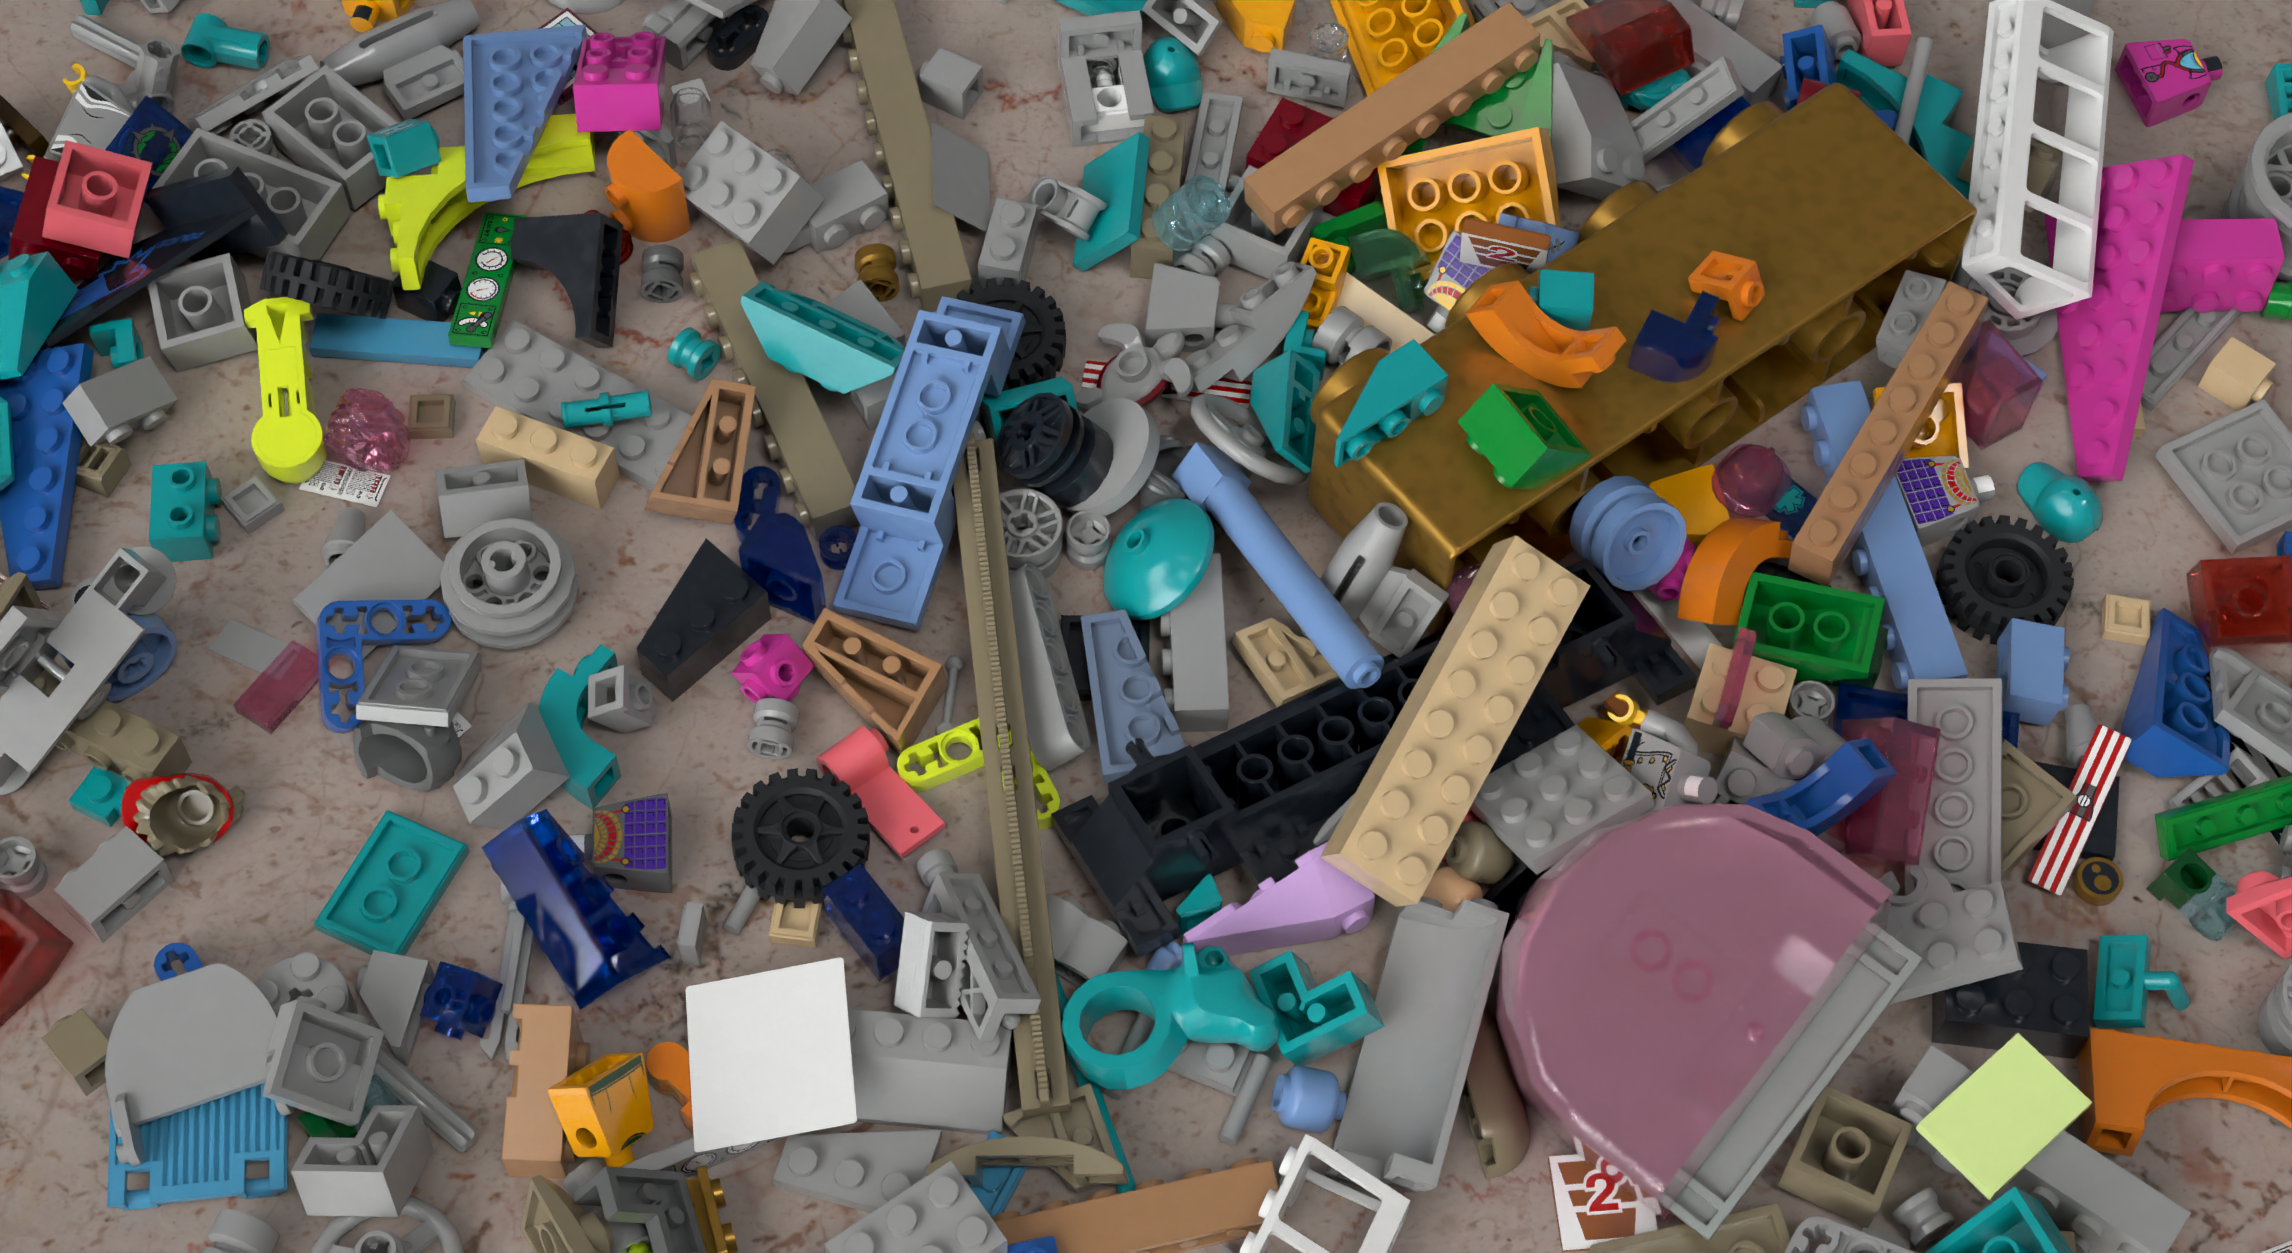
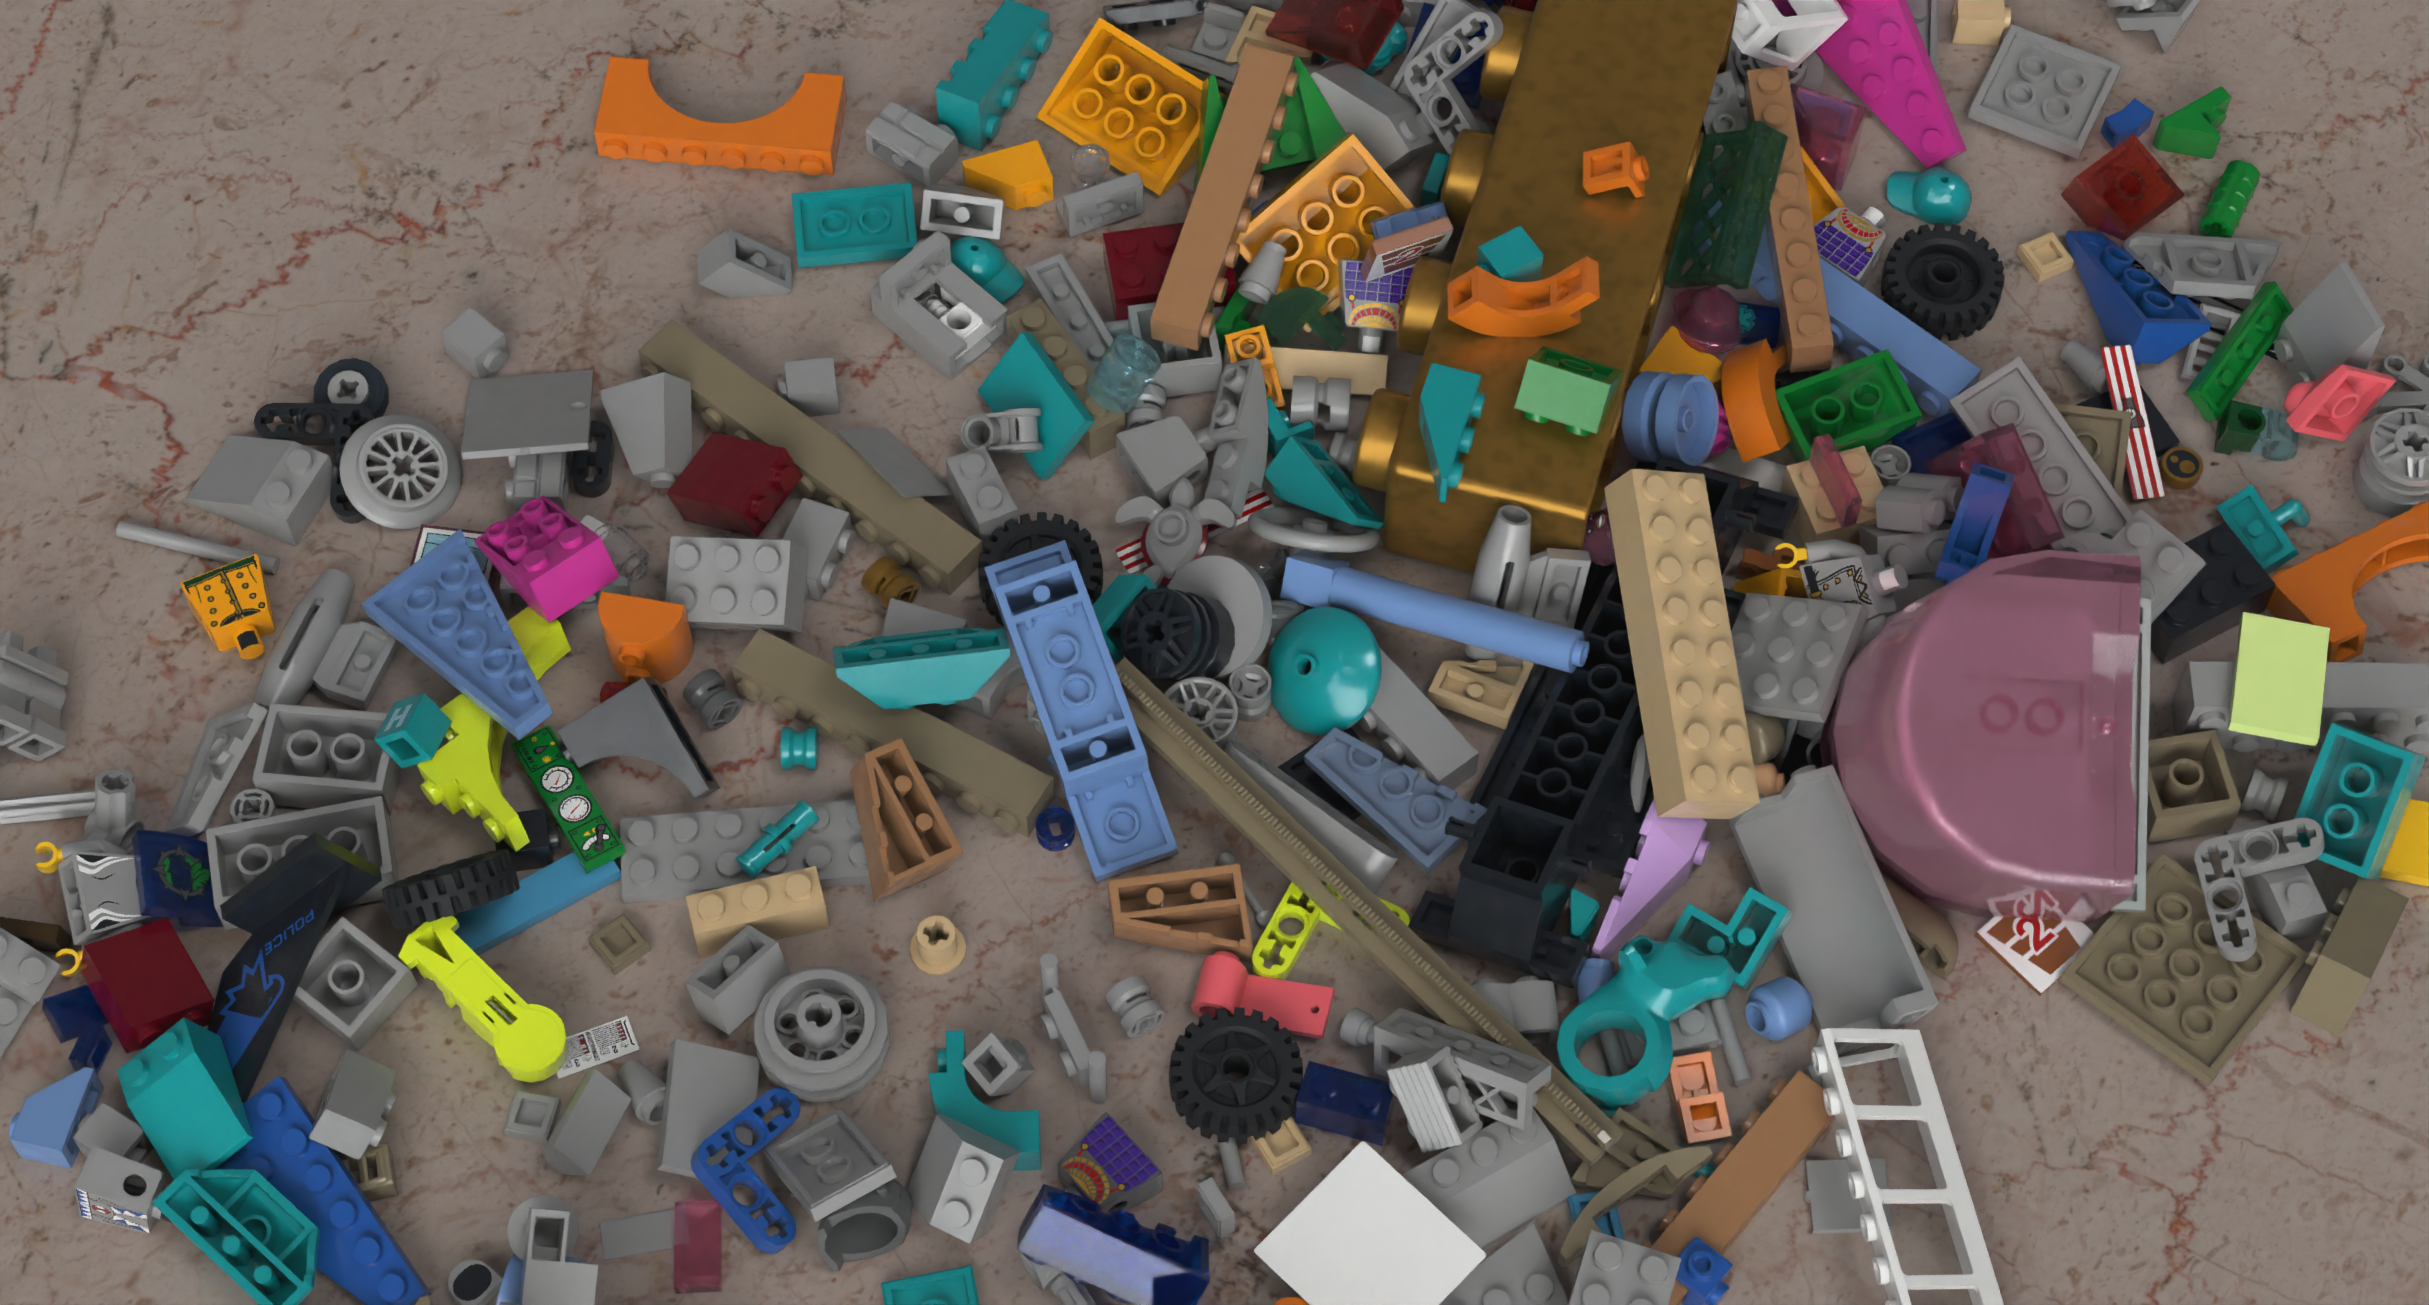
camera: 35 degrees left, 0 degrees up
coral brick [42,140,152,259] -> none
teal bracket [89,318,144,370] -> none
teal brick [149,461,222,562] -> none
teal piece [181,13,270,69] -> none
clear pink hair [322,388,410,473] -> none
black wedge [636,538,771,702] -> none
dark pink brick [731,634,815,704] -> none
clear blue beam [734,466,781,547] -> none
clear blue slope [738,508,826,624] -> none
clear blue brick [1628,291,1721,383] -> none
medium blue brick [1996,618,2070,726] -> none
none -> light grey brick [543,1069,632,1176]
none -> dark red brick [666,432,803,538]
none -> tan piece [909,915,967,975]
none -> light grey plate [1039,953,1108,1104]
none -> light grey cone [1238,241,1287,305]
none -> light grey beam [1404,11,1503,155]
none -> clear green fence [1664,121,1788,290]
none -> orange slope [1667,1051,1732,1145]

